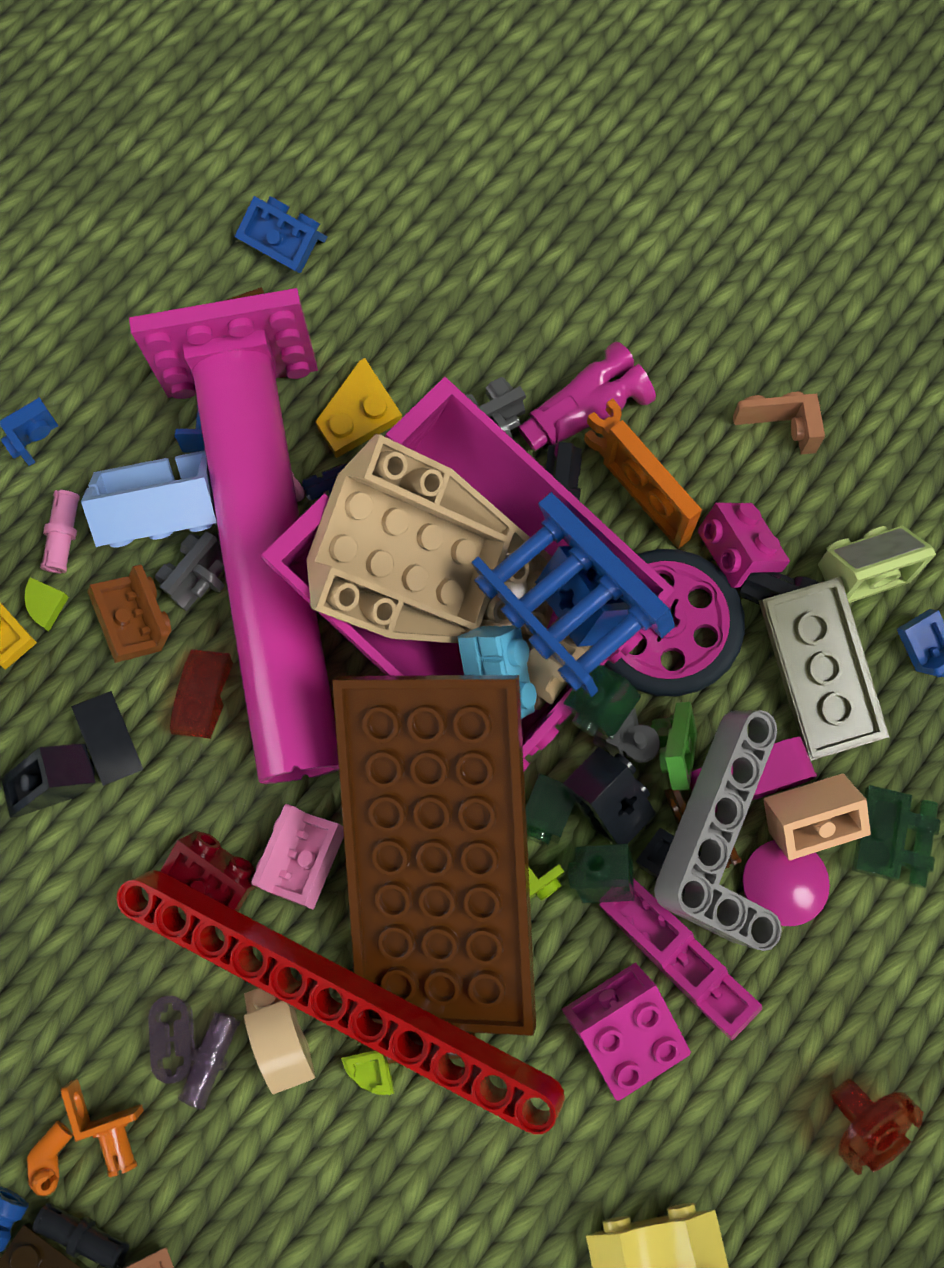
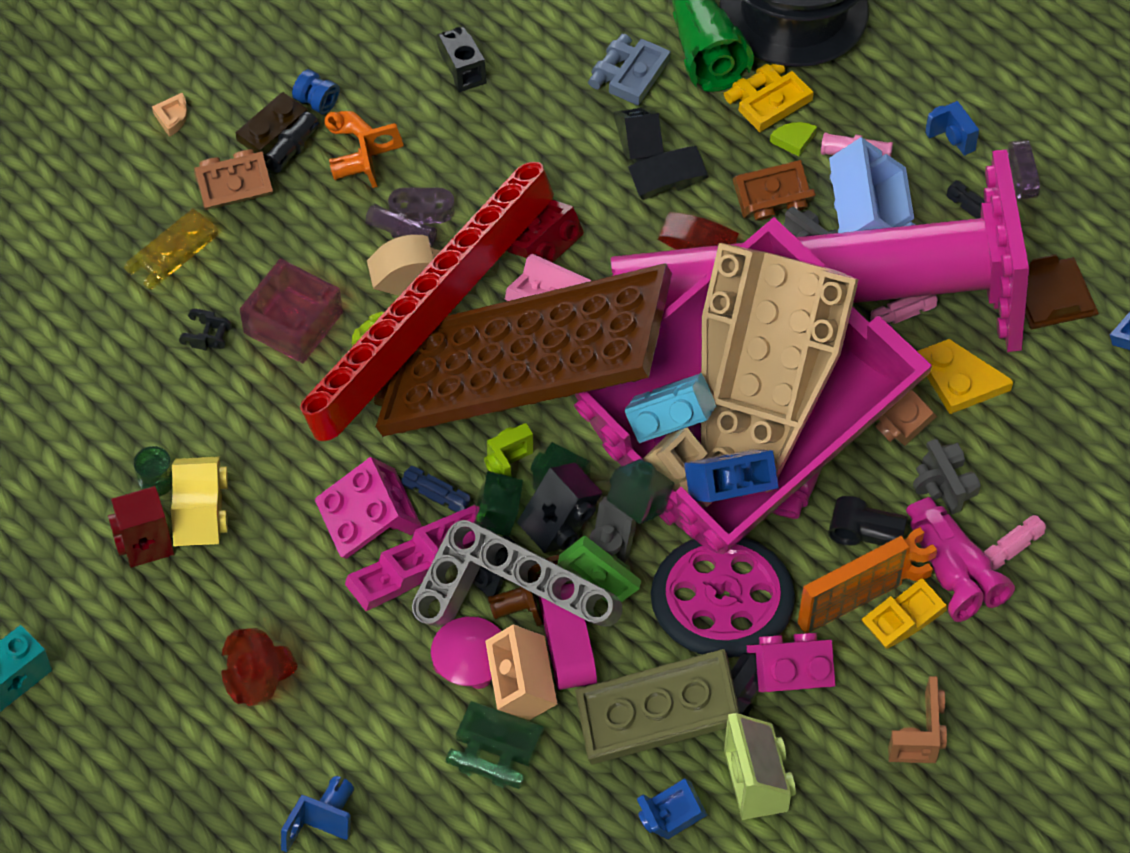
camera: 95 degrees right, 15 degrees down
blue fence [471,492,675,697] -> none
none -> clear pink container [240,258,343,364]
none -> dark blue axle [401,466,471,513]
none -> yellow slope [861,578,947,649]
none -> black axle [946,180,985,219]
none -> bright pink axle [984,515,1046,570]
none -> clear purple beam [1008,140,1040,199]

